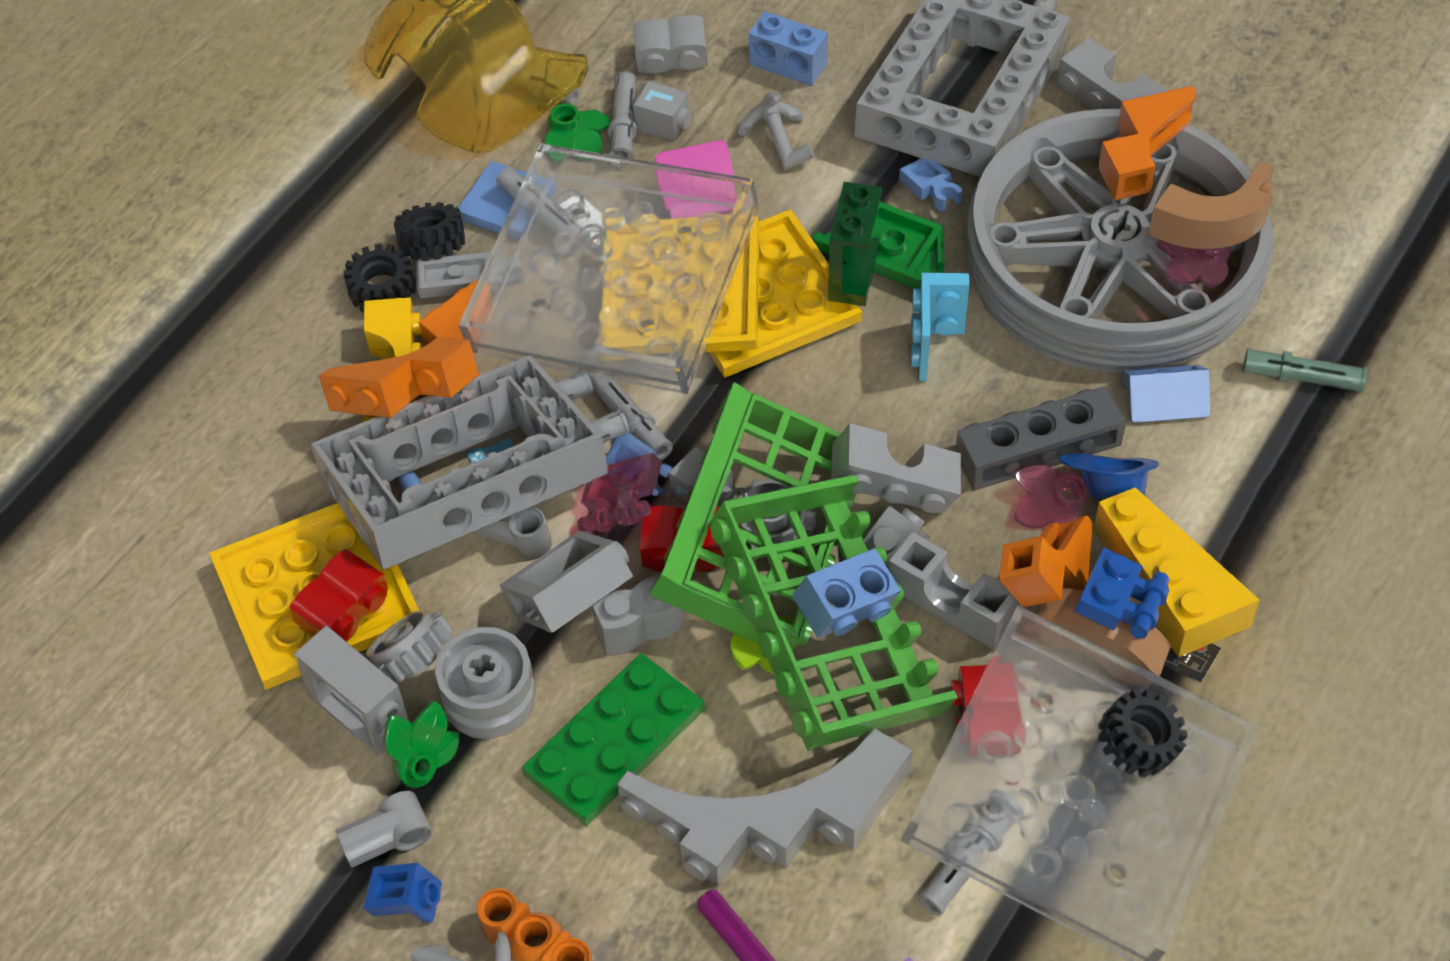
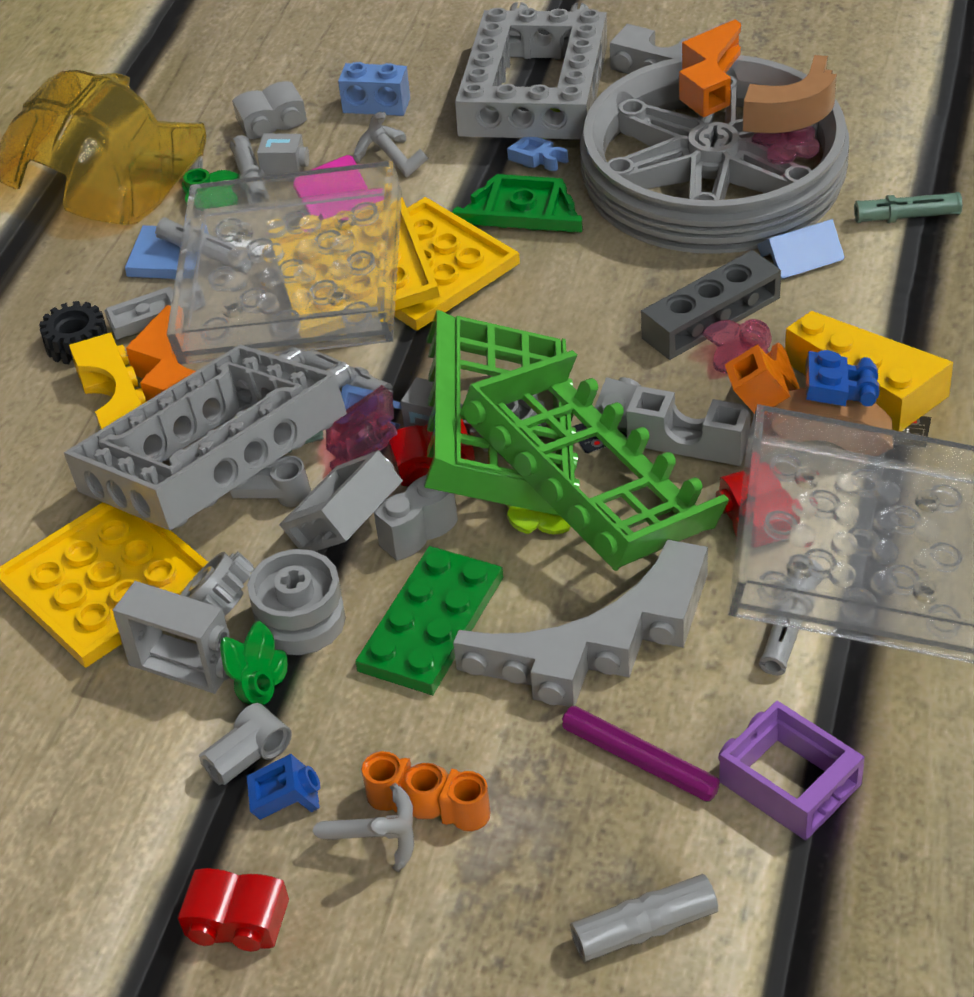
camera: 15 degrees left, 10 degrees down
red brick [289,549,388,641] -> none
orange arch [319,337,479,418] -> none
black tyre [394,202,465,261] -> none
medium blue brick [792,548,901,638] -> none
dark green panel [828,182,882,306] -> none
light grey arch [831,423,961,514] -> none
medium azure bracket [911,273,969,382] -> none
blue piece [1059,454,1159,502] -> none
black tyre [1098,689,1187,778] -> none

